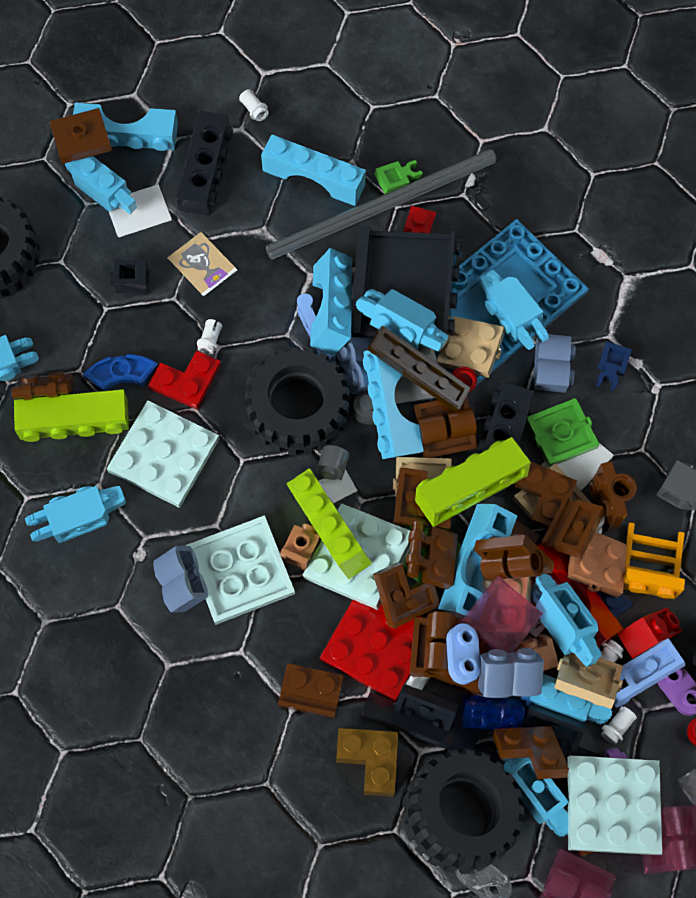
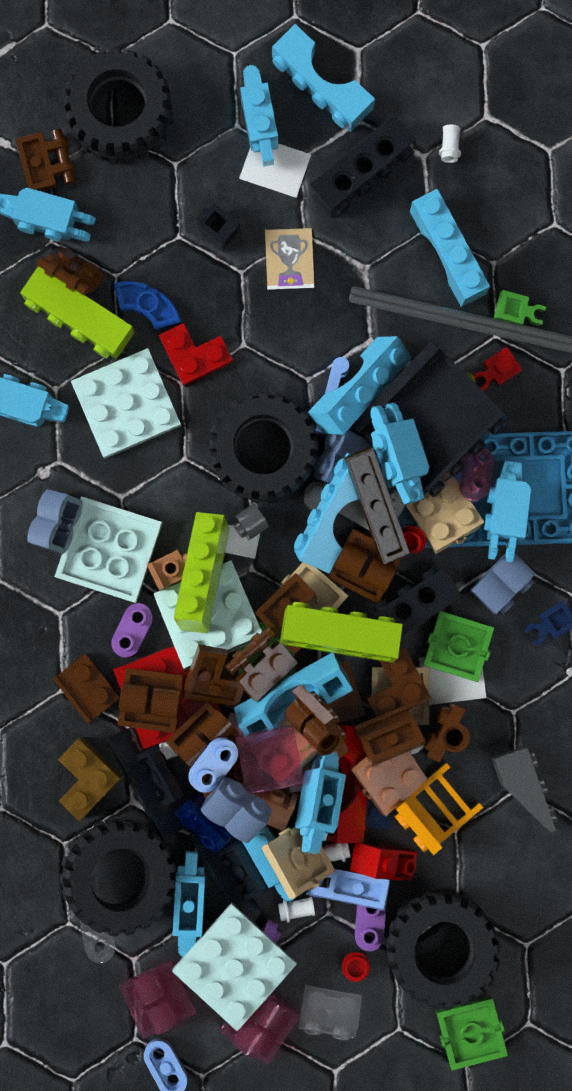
camera: 40 degrees right, 15 degrees up
reddish brown plate [49,108,112,164] -> none
white pin [197,319,222,355] -> none
reddish brown plate [493,726,569,779] -> none
none -> medium lavender plate [111,603,153,657]
none -> reddish brown plate [118,668,184,733]
none -> clear pink plate [459,447,494,502]

